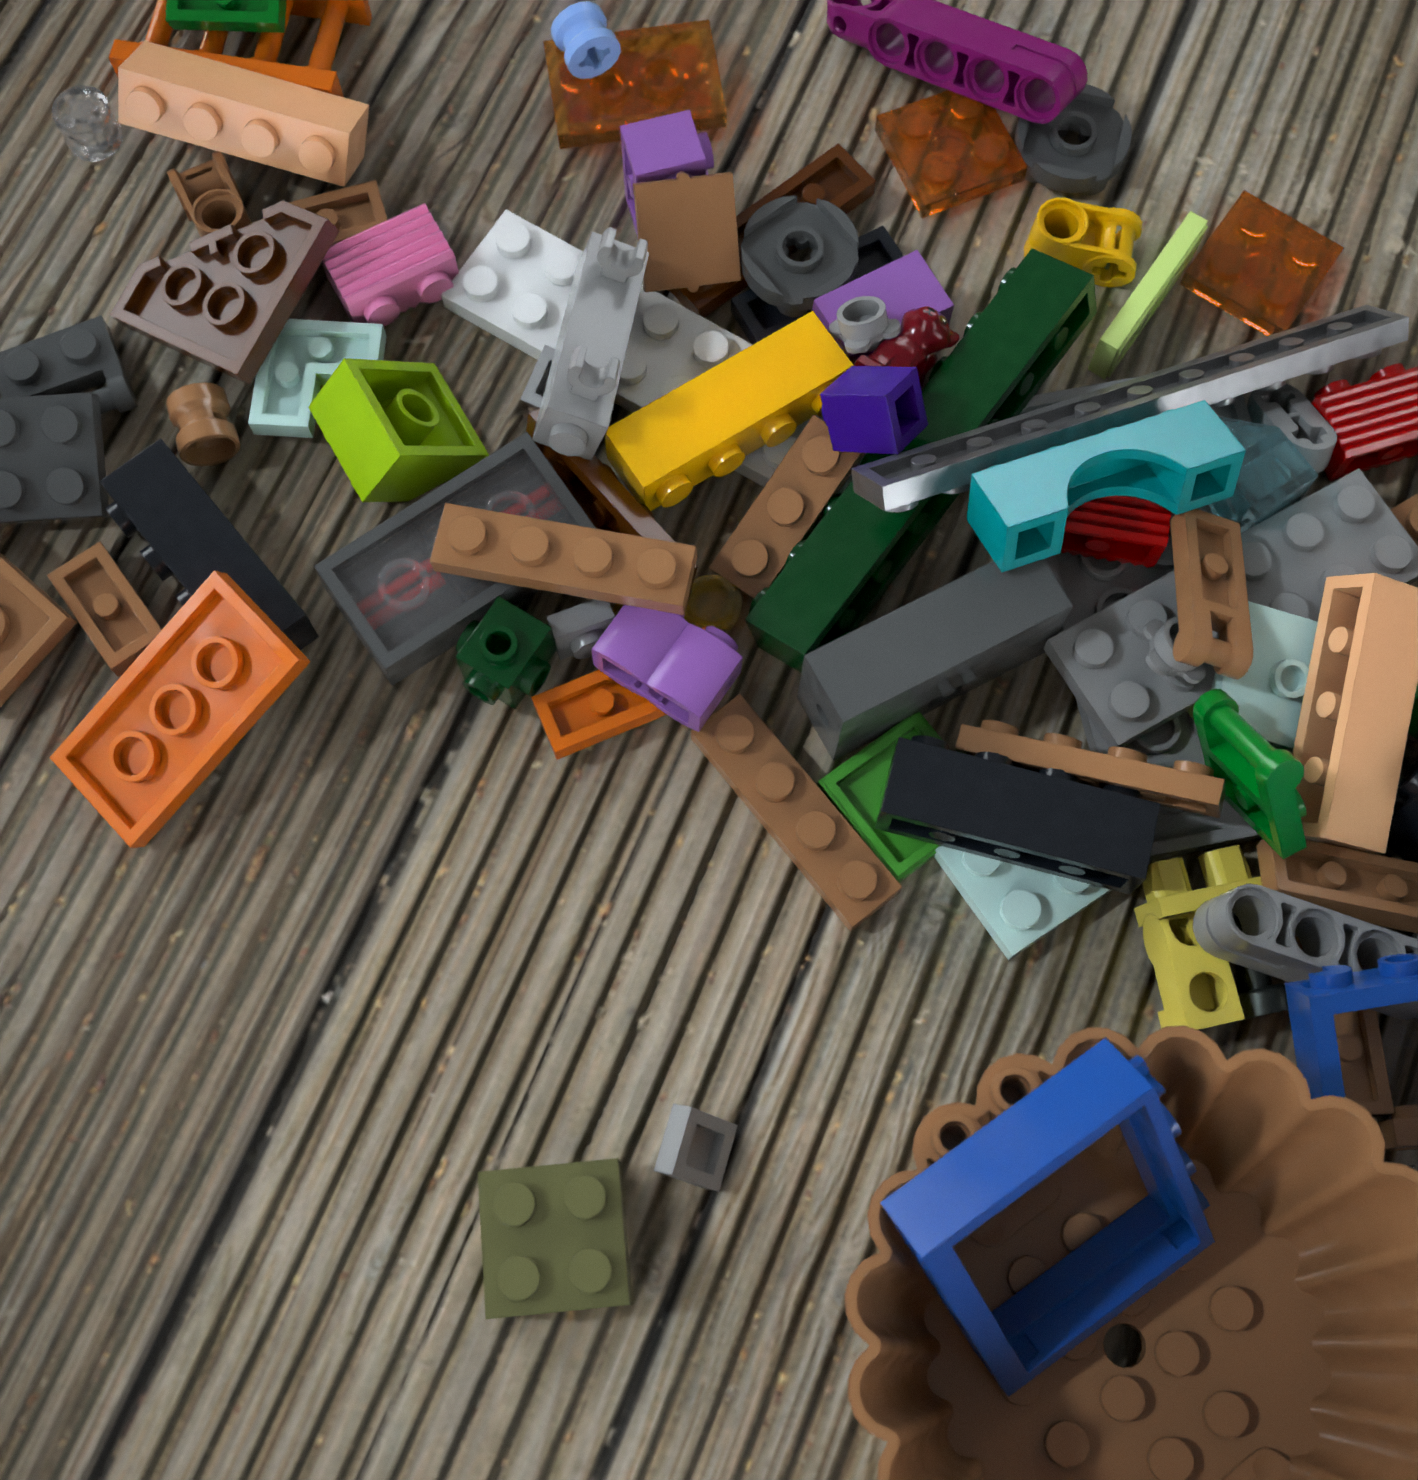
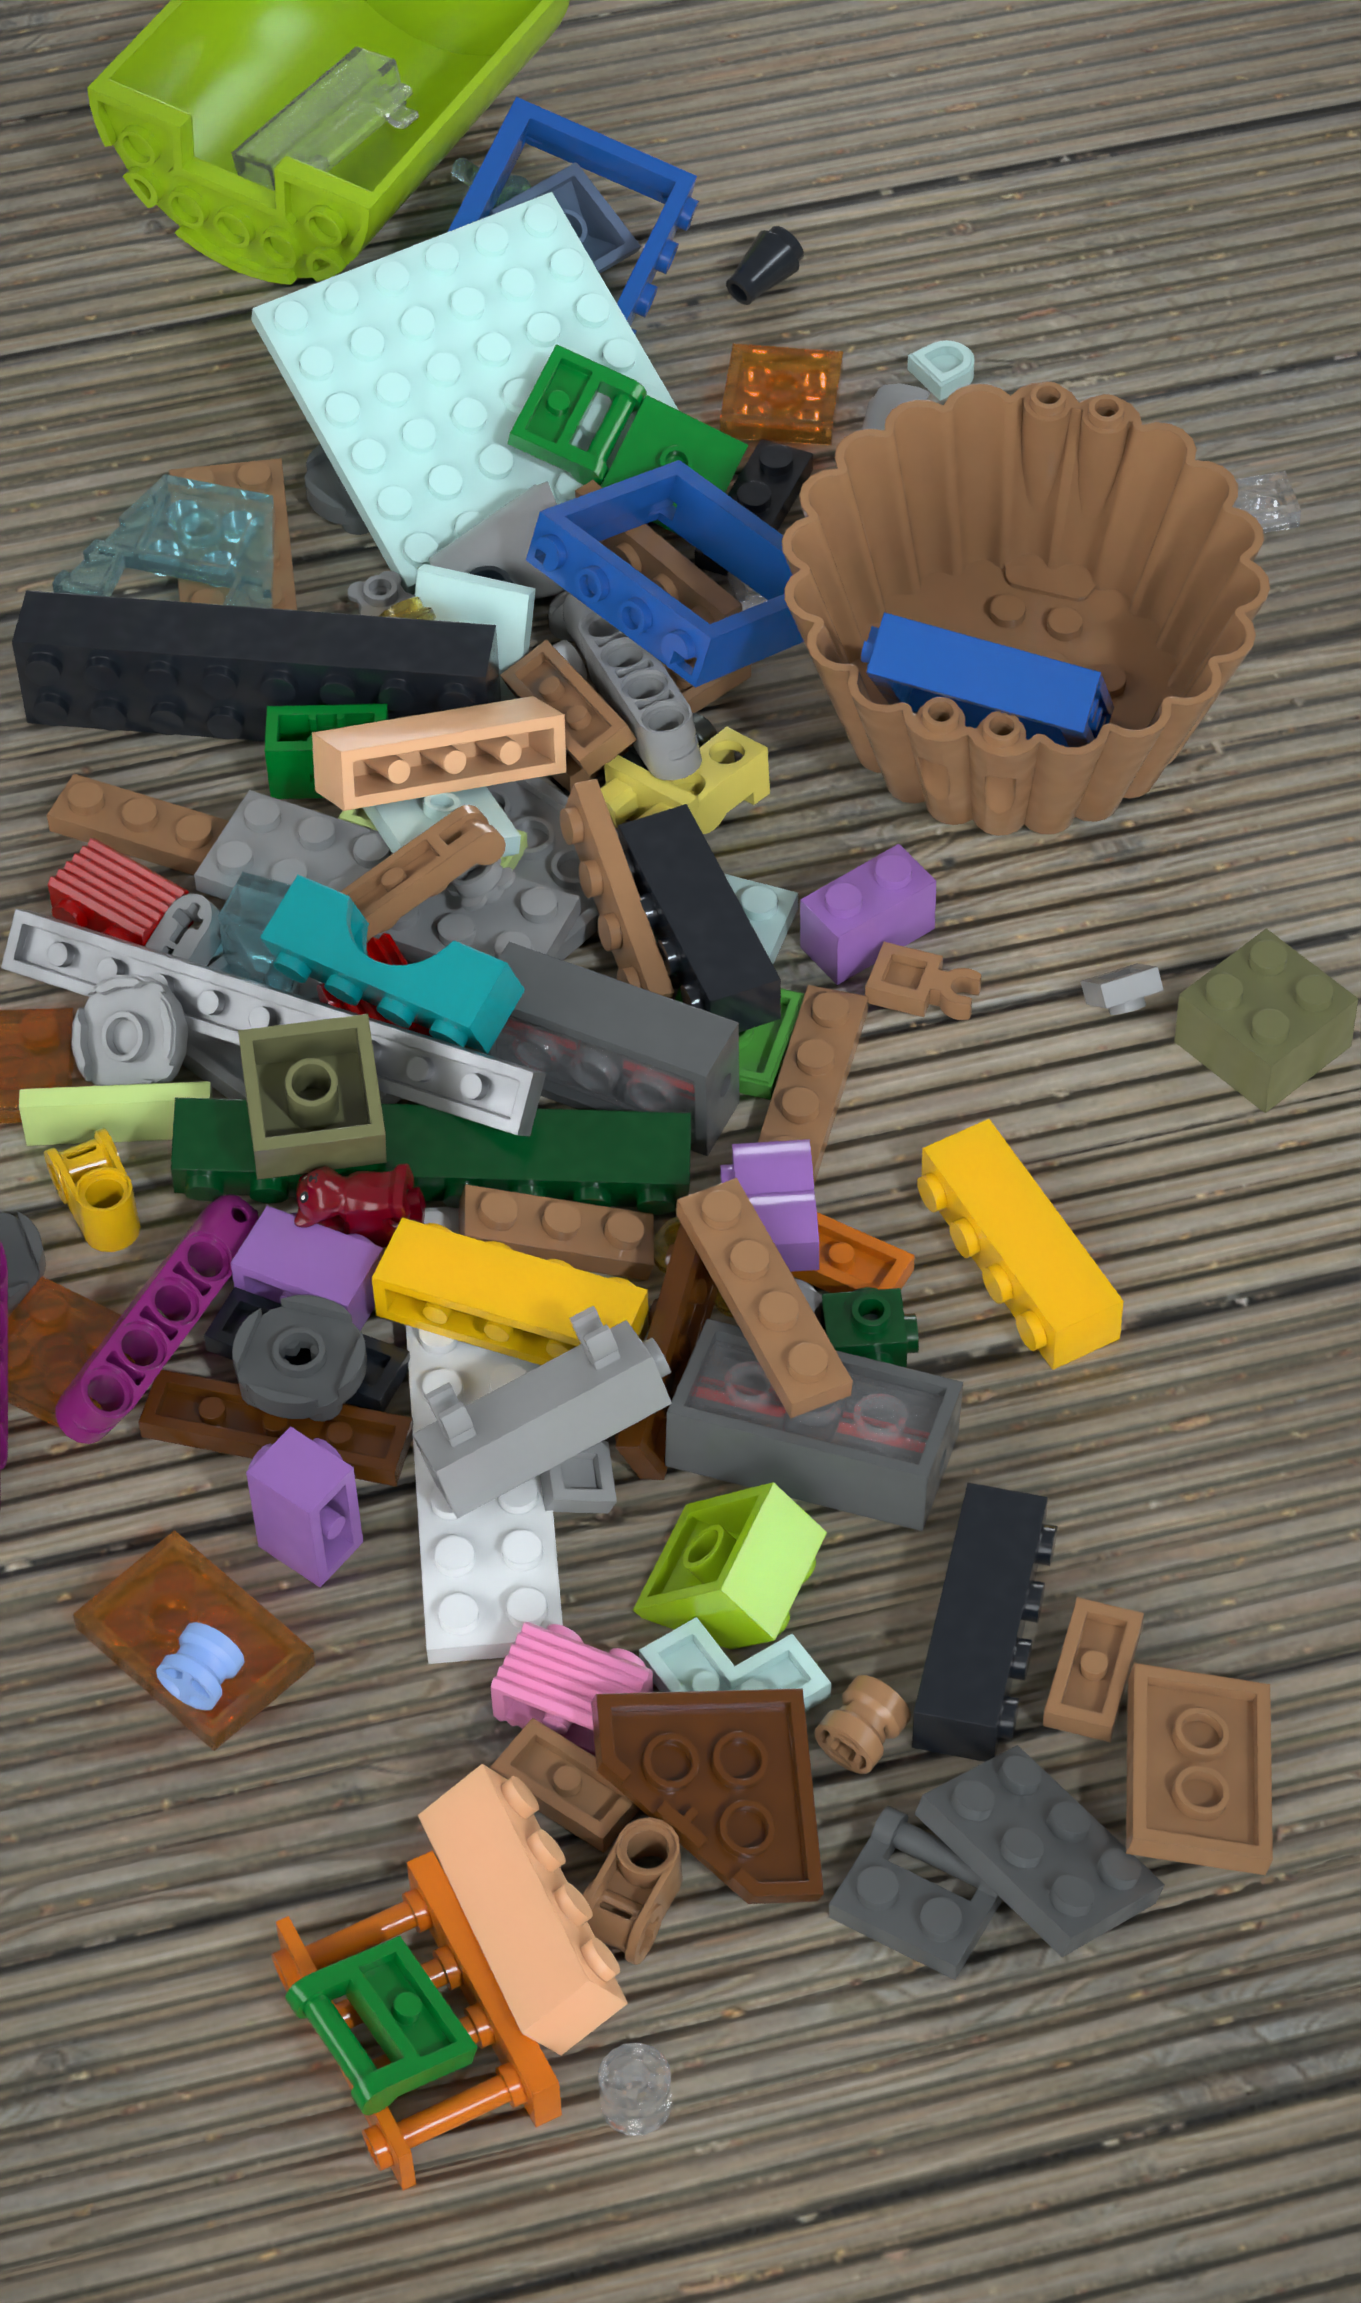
camera: 125 degrees left, 20 degrees down
orange plate [49,570,311,848] -> none
medium nougat piece [633,171,741,293] -> none
dark purple brick [820,366,928,455] -> none
light grey plate [828,296,901,354] -> none
green plate [1193,689,1307,859] -> none
none -> magenta piece [55,1193,259,1444]
none -> light grey tile [71,975,188,1086]
none -> olive brick [238,1014,387,1180]
none -> medium lavender brick [800,844,937,985]
none -> medium nougat plate [865,942,981,1020]
none -> yellow brick [917,1119,1124,1370]

